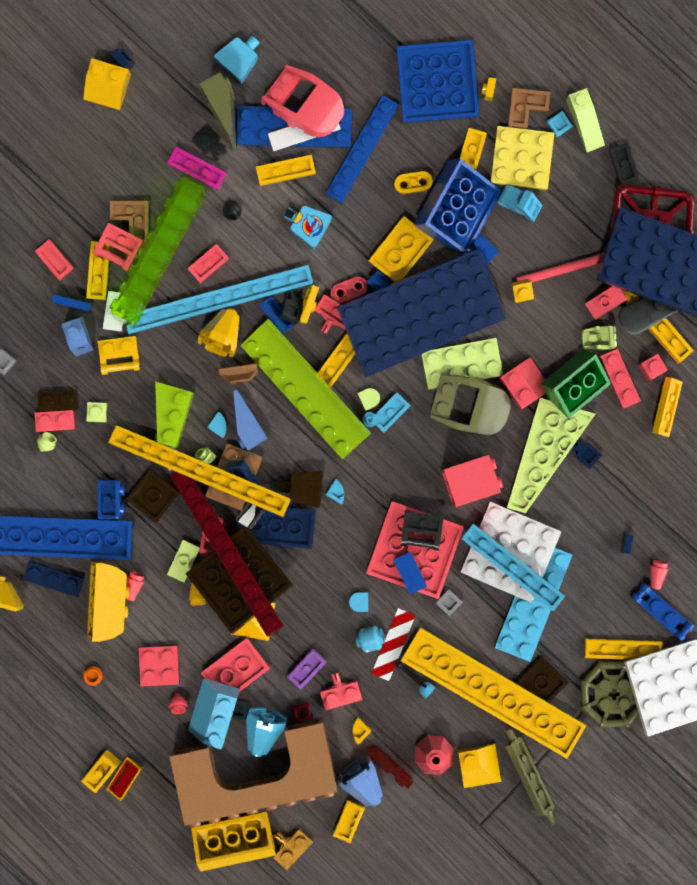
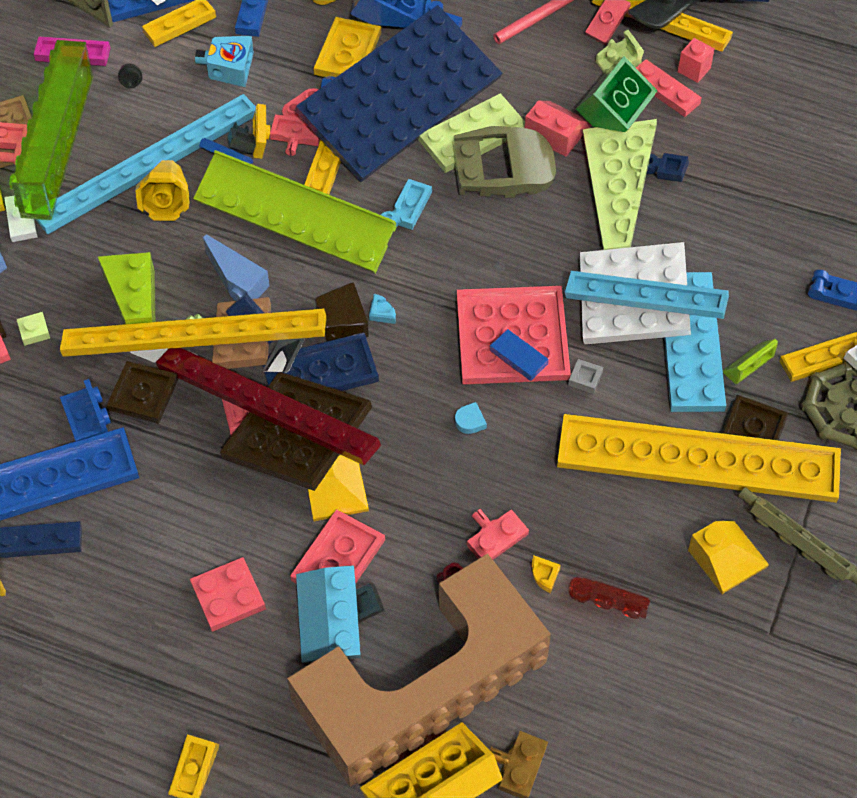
camera: 20 degrees left, 30 degrees down
orange plate [83,666,103,686] -> none
yellow windscreen [87,561,129,642] -> none
yellow plate [98,336,140,375] -> none
red slope [106,757,143,801] -> none
coral cone [126,571,145,601] -> none
yellowish green plate [167,540,200,583] -> none
coral plate [168,693,188,714] -> none
coral plate [188,244,229,284] -> none
yellow cone [188,582,206,606] -> none
pearl dark grey plate [192,127,225,161] -> none
medium azure tile [208,412,227,438] -> none
medium nougat slope [219,364,259,384] -> none
medium azure cone [246,707,287,757] -> none
medium lavender plate [287,649,327,690] -> none
yellow plate [332,799,365,843] -> none
medium blue cone [337,756,383,806] -> none
medium azure head [355,625,385,653] -> none
yellowish green tile [358,388,380,411] -> none
sticker [372,608,416,681] -> none
hinge [395,661,436,699] -> none
pearl dark grey plate [401,511,444,551] -> none
coral cone [414,734,454,775] -> none
coral container [441,455,503,507] -> none
yellow plate [511,279,534,303] -> none
dark blue tile [620,534,634,554] -> none
coral cone [650,560,669,589] -> none
yellow plate [652,377,683,437] -> none
none -> lime slope [723,339,778,385]

